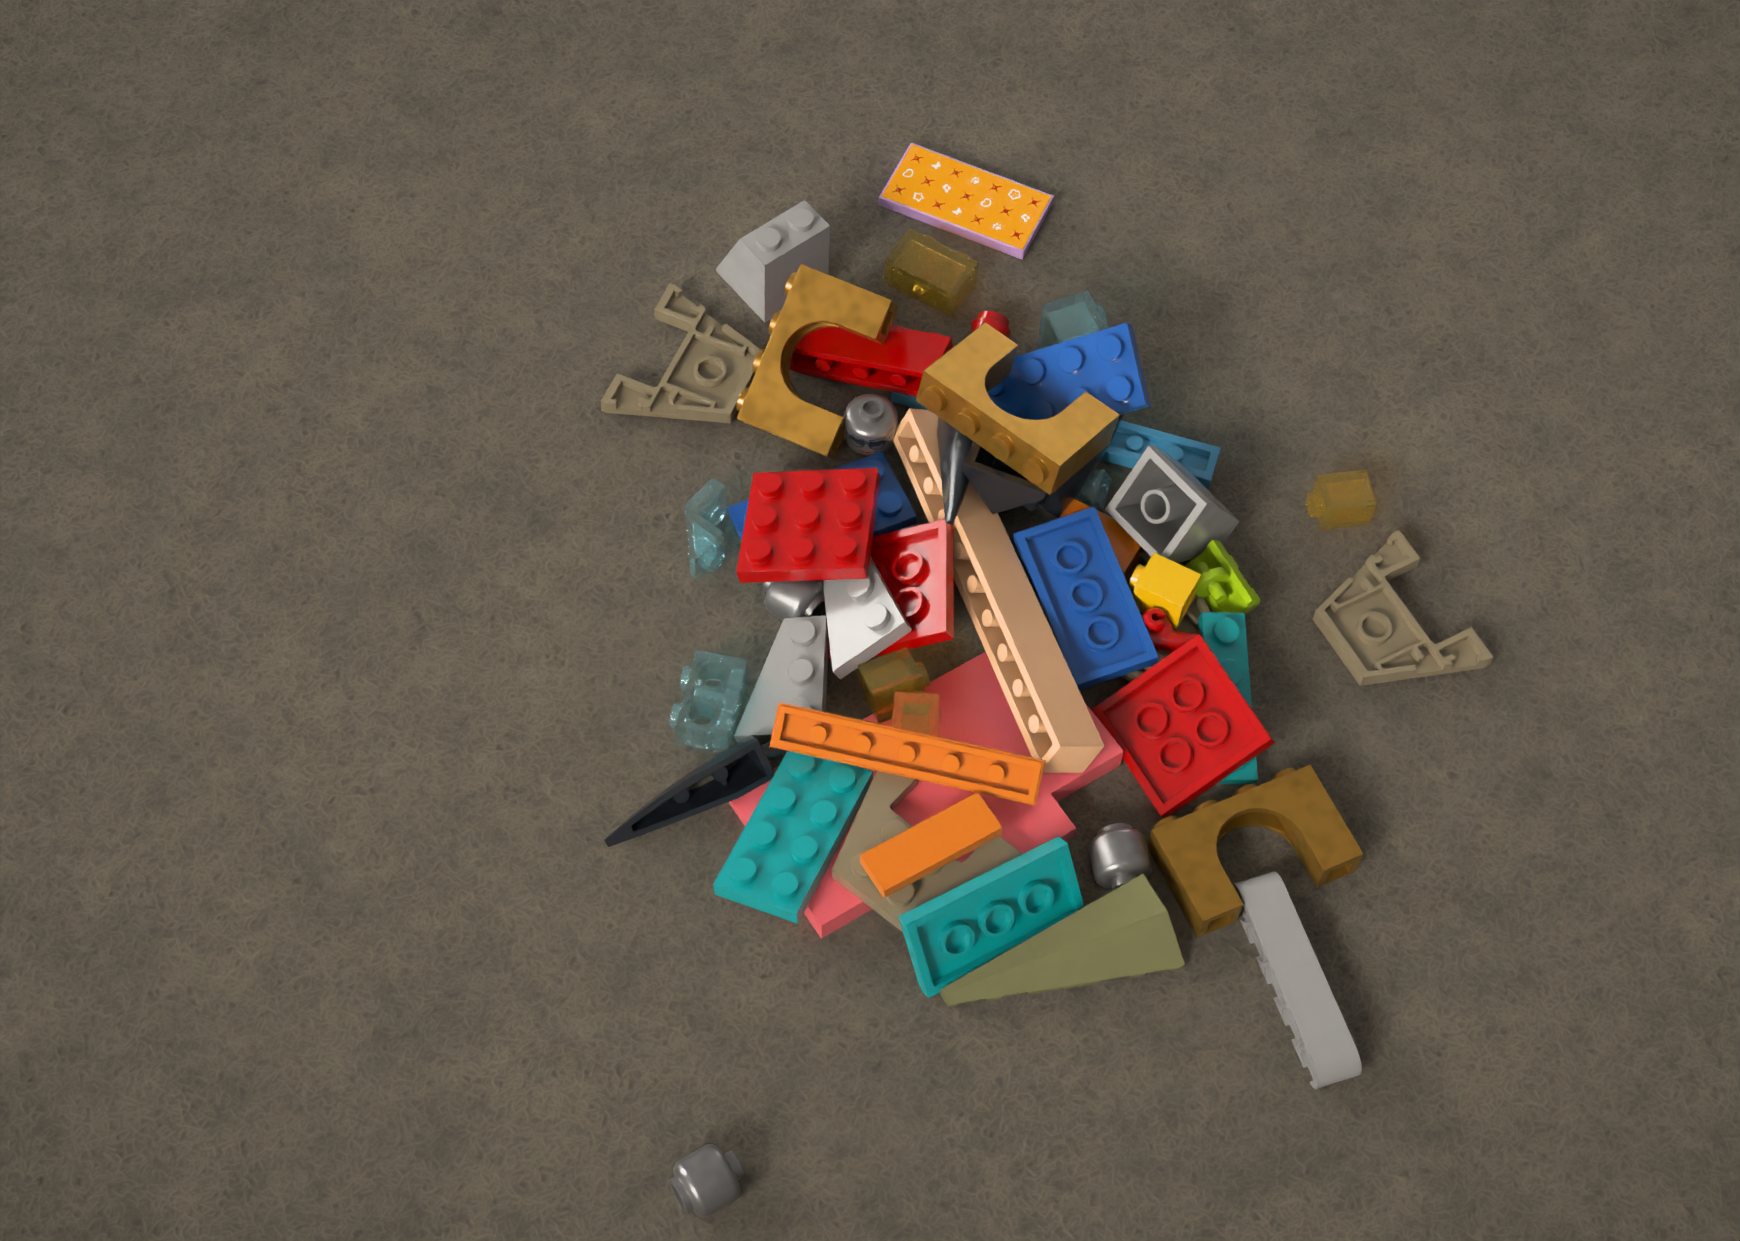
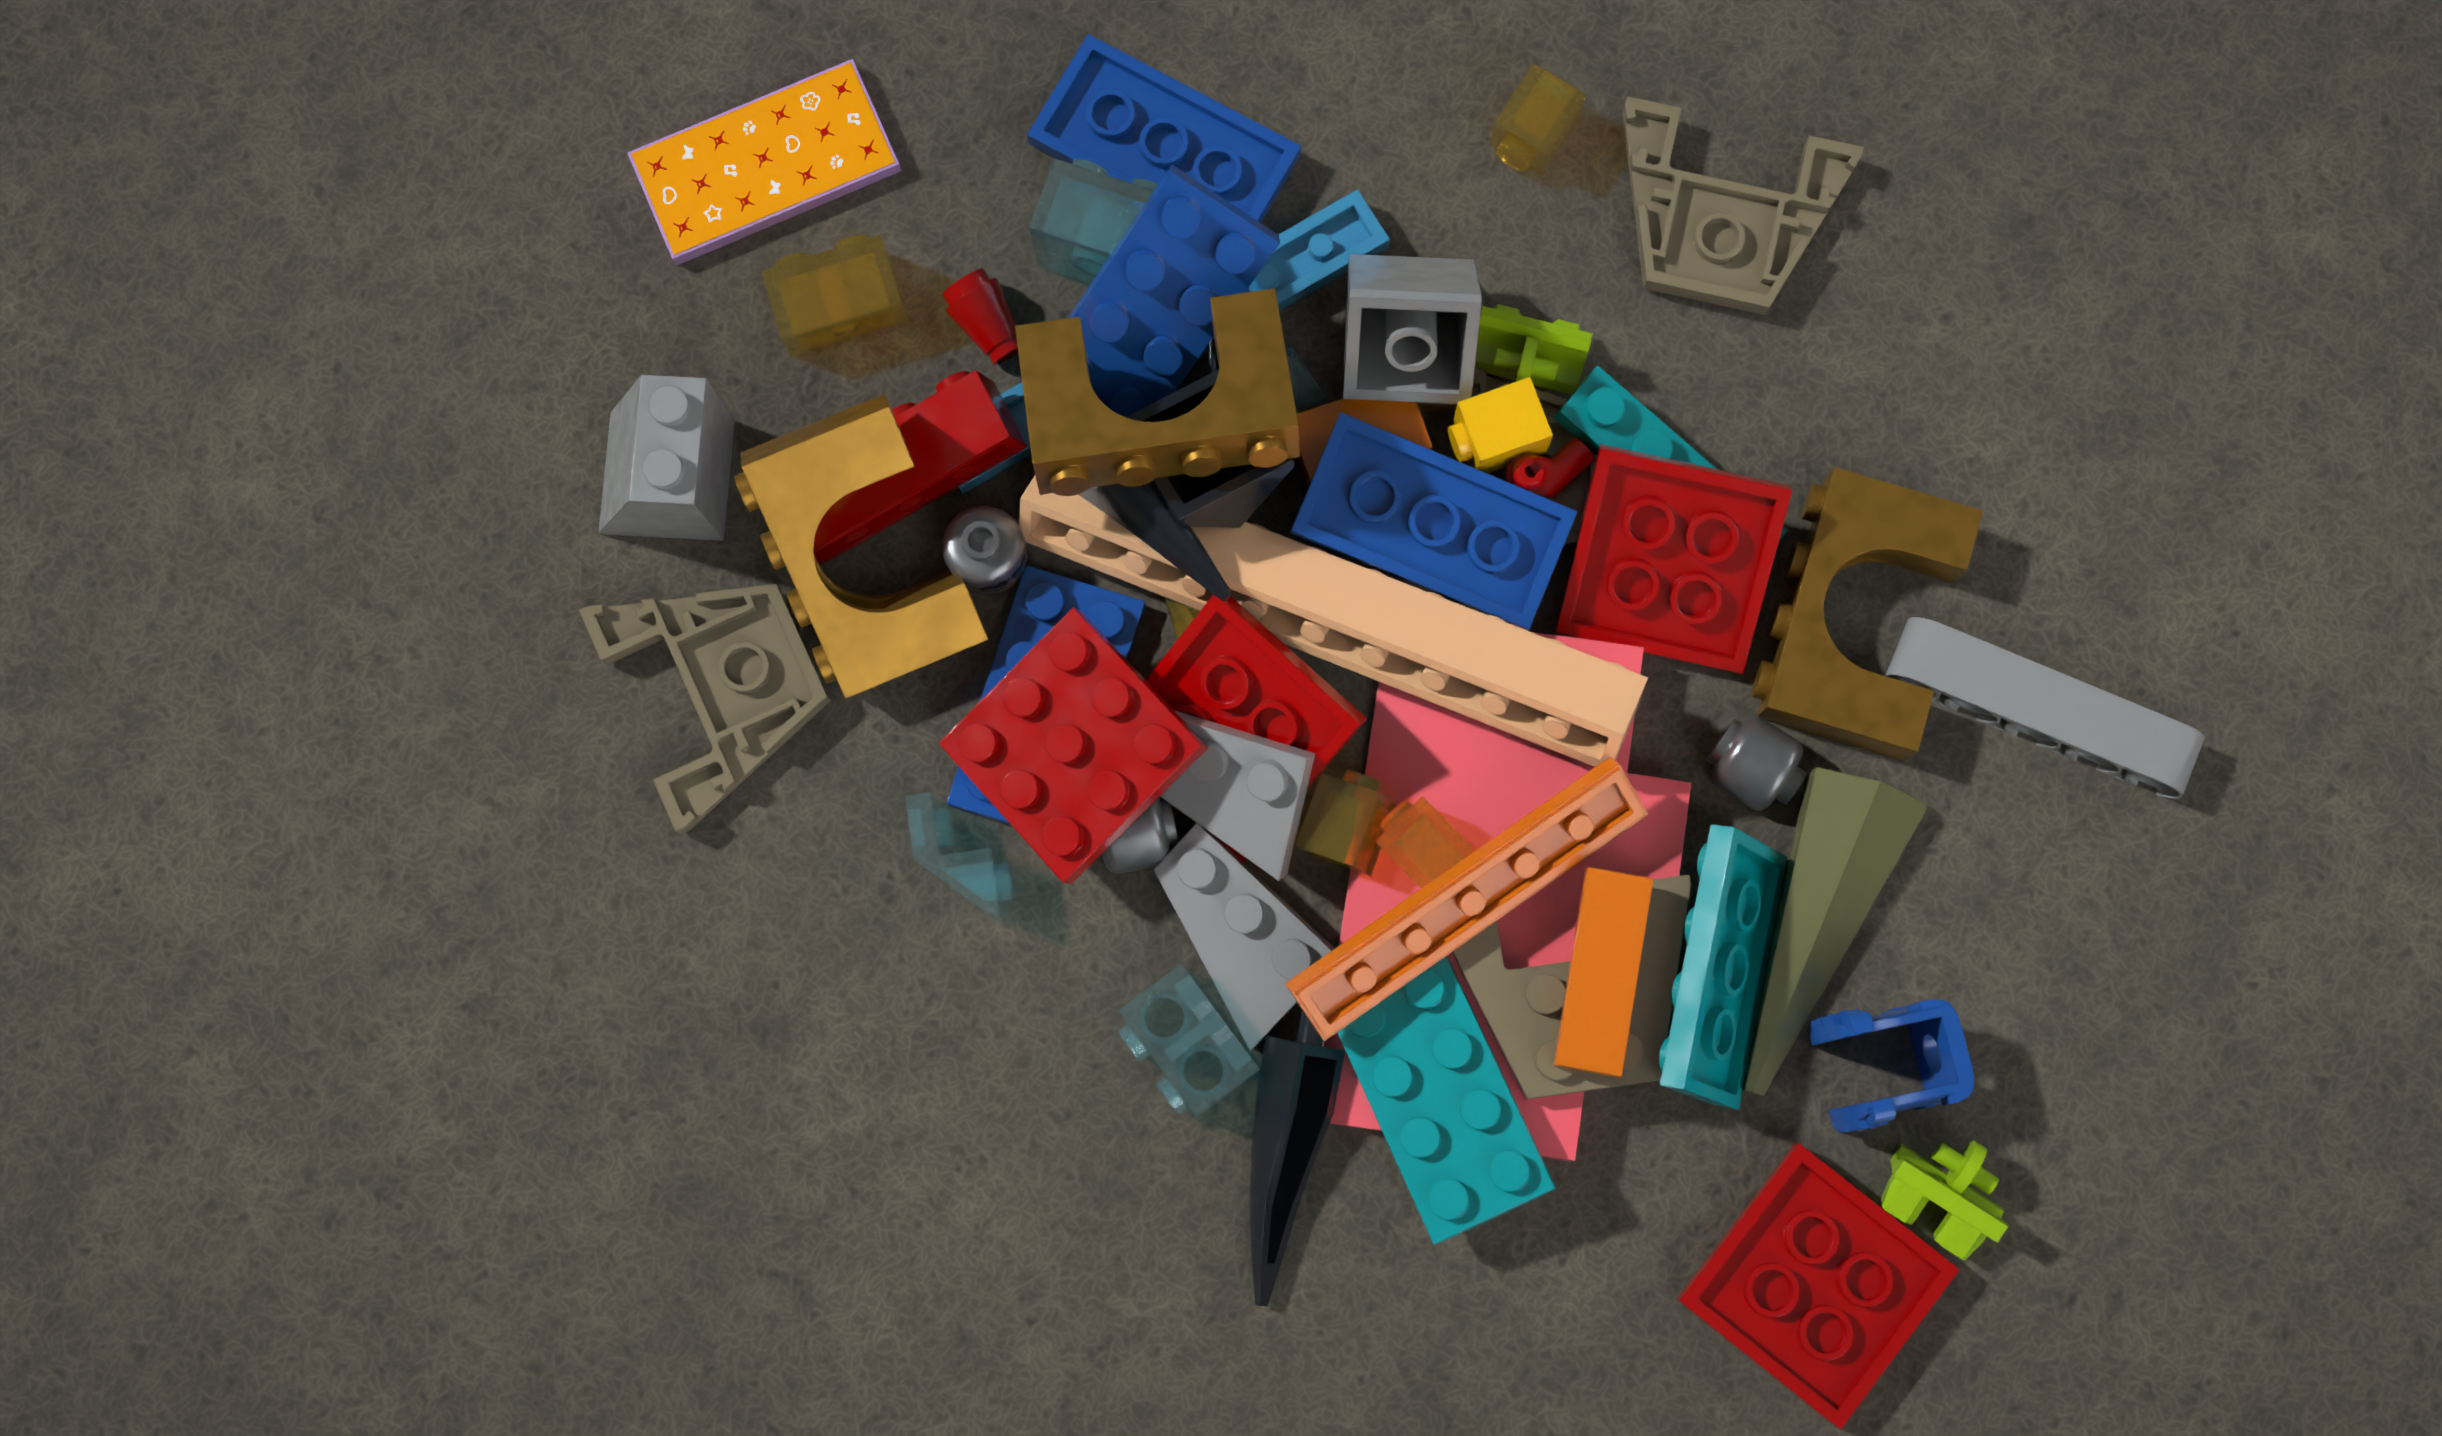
camera: 40 degrees left, 20 degrees up
none -> blue plate [1027,34,1301,223]
none -> red plate [1676,1143,1960,1430]
none -> blue piece [1808,999,1974,1132]
none -> lime hips [1881,1140,2008,1260]

